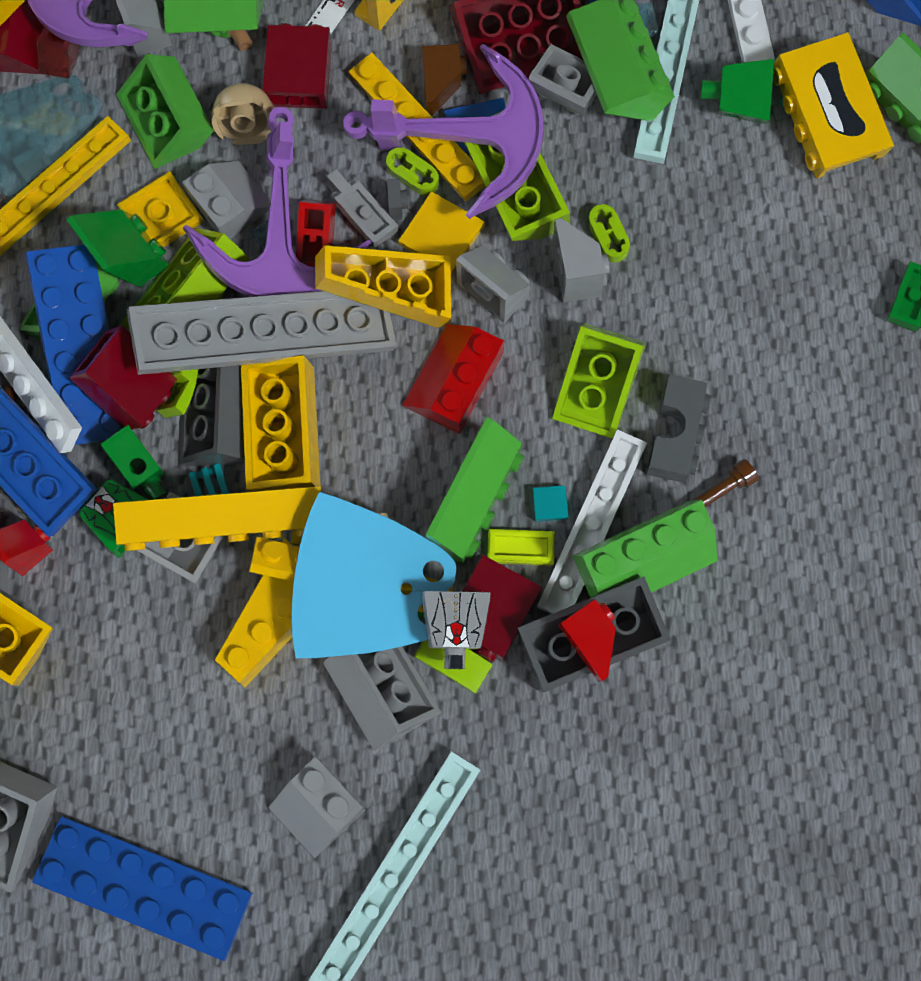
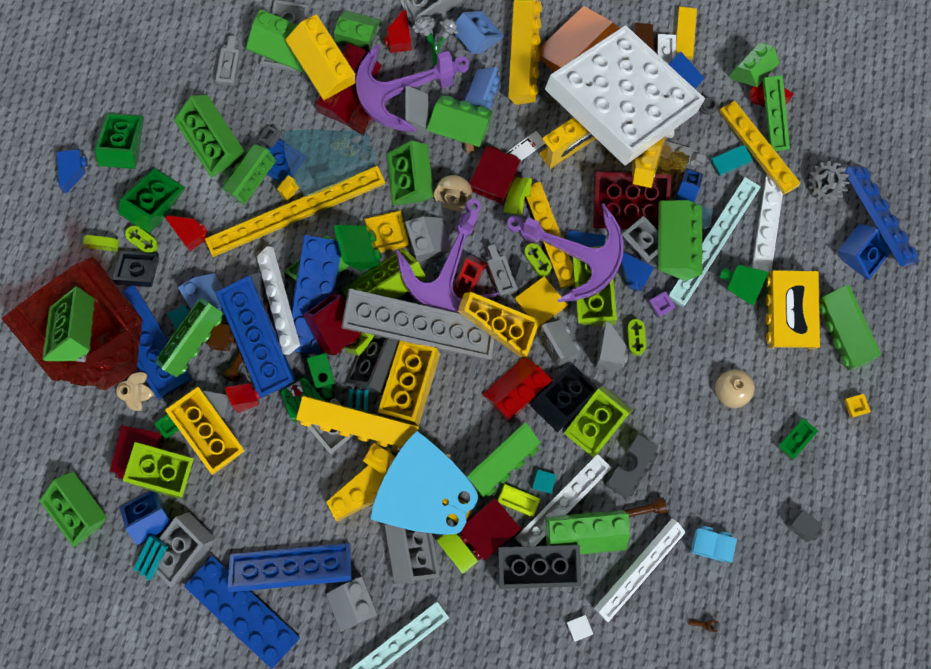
camera: 15 degrees right, 0 degrees up
reddish brown slope [422,44,467,116] -> none
light grey torso [422,591,490,669] -> none
red slope [558,599,616,682] -> none
none -> blue plate [228,543,352,592]
none -> lime slope [503,177,532,215]
none -> black slope [530,364,598,433]
none -> white tile [567,615,593,642]
none -> white plate [594,519,686,622]
none -> blue slope [619,252,654,291]
none -> medium lavender plate [648,291,675,318]
none -> reddish brown hand [689,620,719,632]
none -> medium azure brick [690,526,737,563]
none -> tan cylinder [715,369,755,408]

